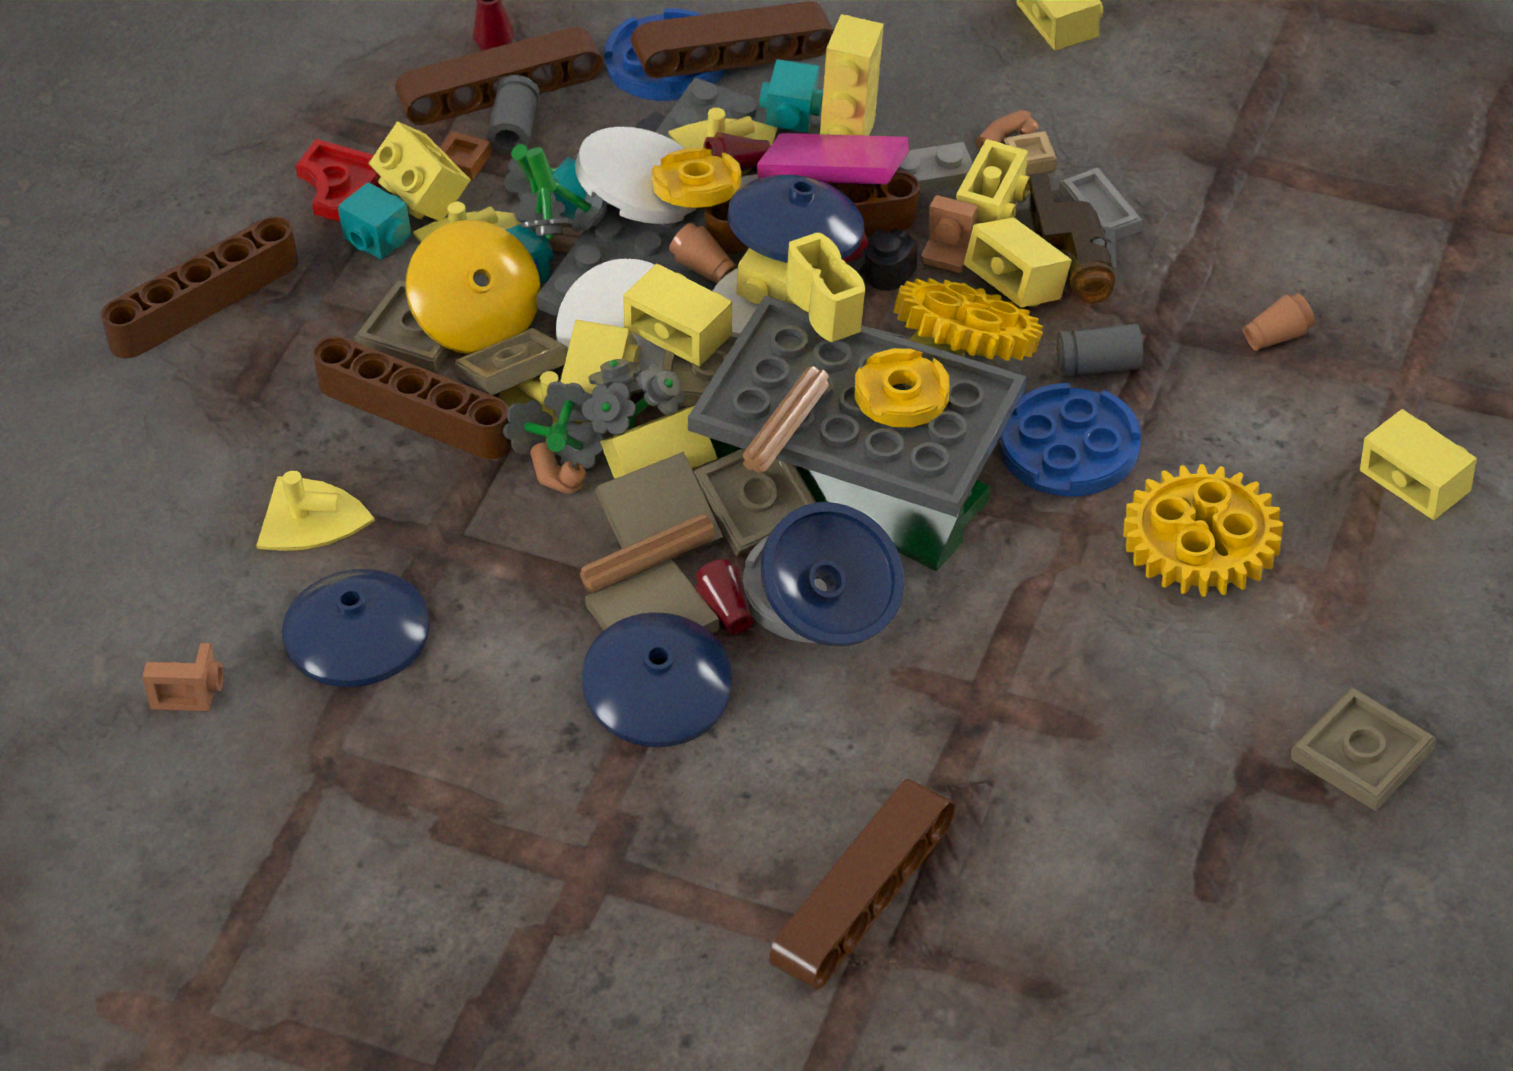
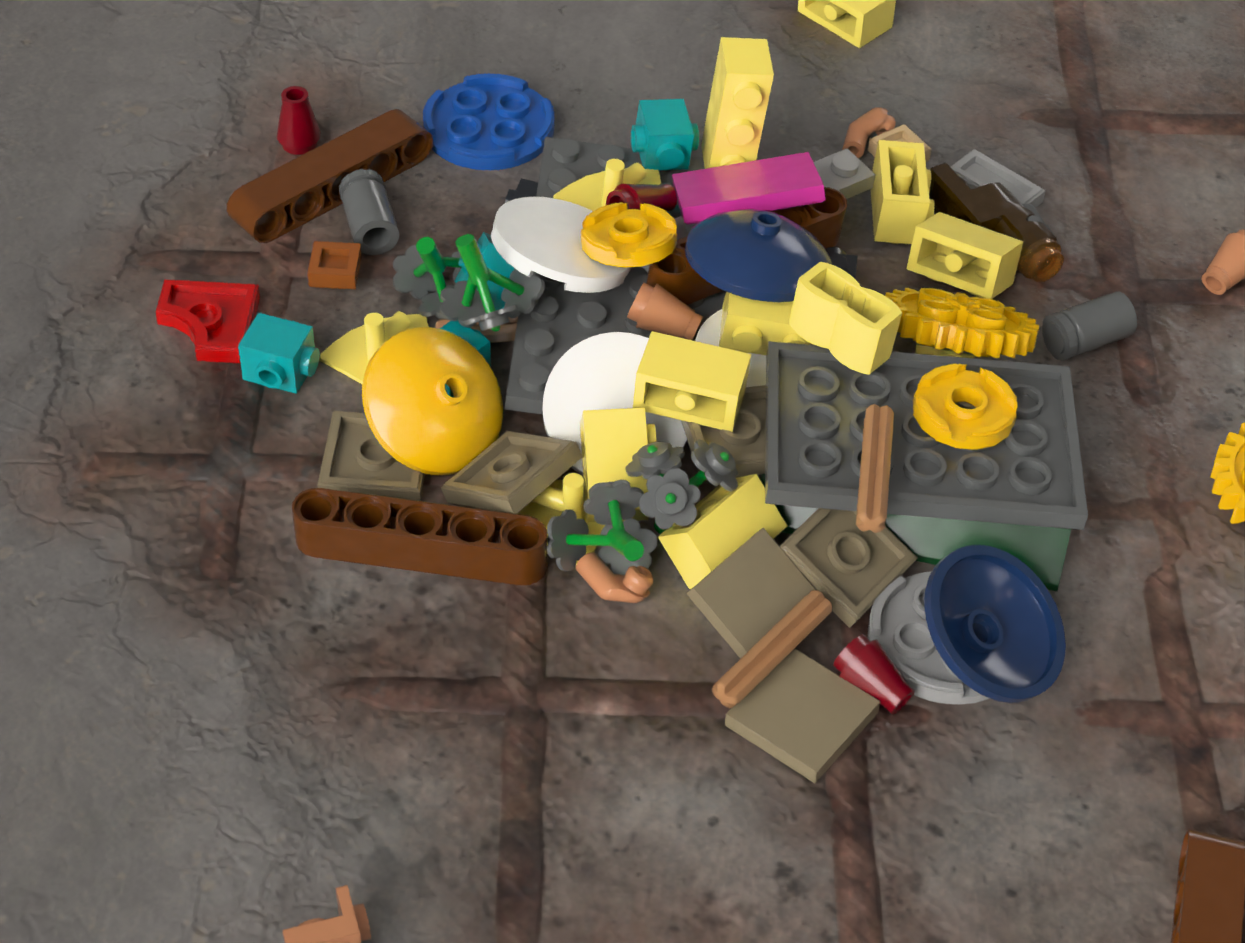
camera: 25 degrees left, 0 degrees up
reddish brown beam [101,216,298,359] -> none
light yellow shield [257,471,375,551] -> none
dark blue dish [282,569,430,687] -> none
light yellow brick [369,121,471,220] -> none
dark blue dish [582,612,732,747] -> none
reddish brown beam [631,1,834,78] -> none
nougat bracket [921,195,978,273] -> none
blue tile [999,383,1141,496] -> none

